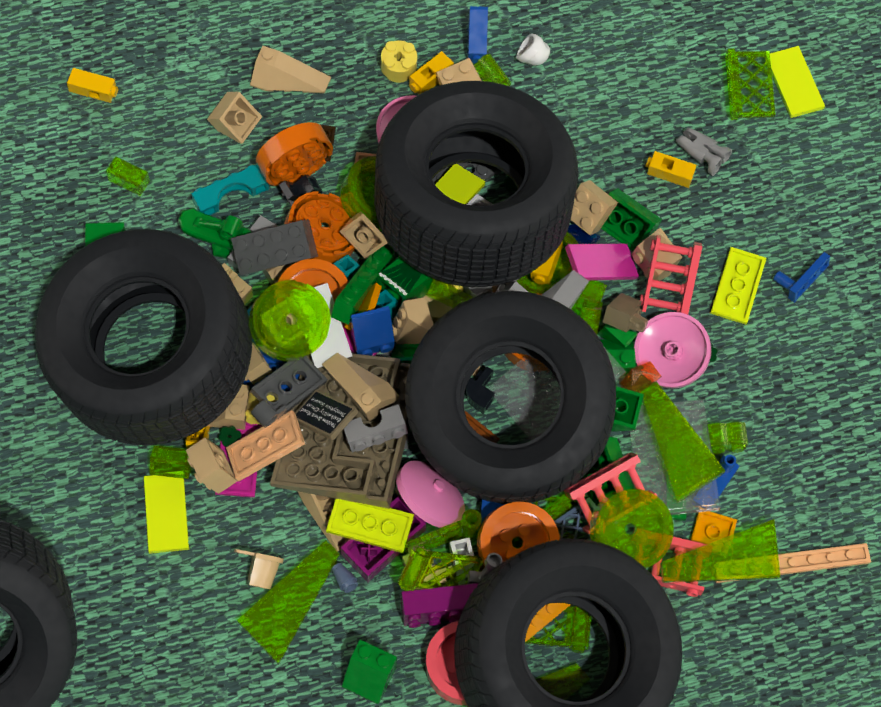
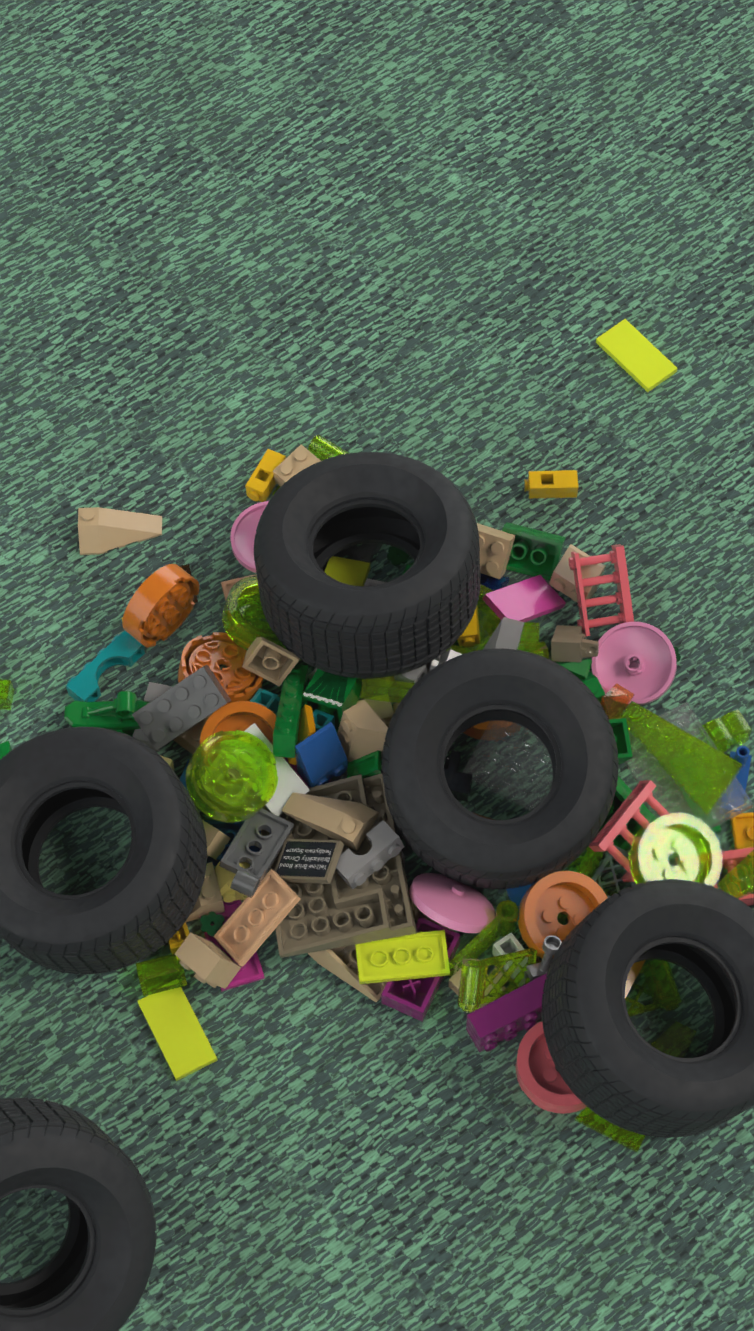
camera: 15 degrees left, 5 degrees down
tan slope [207,92,262,144] -> none
tan container [234,549,284,589] -> none
clear neon green wing [237,540,340,665] -> none
black brick [279,174,323,206] -> none
sand blue cone [332,563,358,593] -> none
green slope [342,640,397,705] -> none
light yellow brick [381,41,417,83] -> none
blue slope [468,6,488,64] -> none
white piece [515,34,550,66] -> none
light grey piece [676,128,732,176] -> none
neon yellow tile [710,247,766,325] -> none
clear neon green fence [725,48,776,120] -> none
blue piece [773,252,830,303] -> none

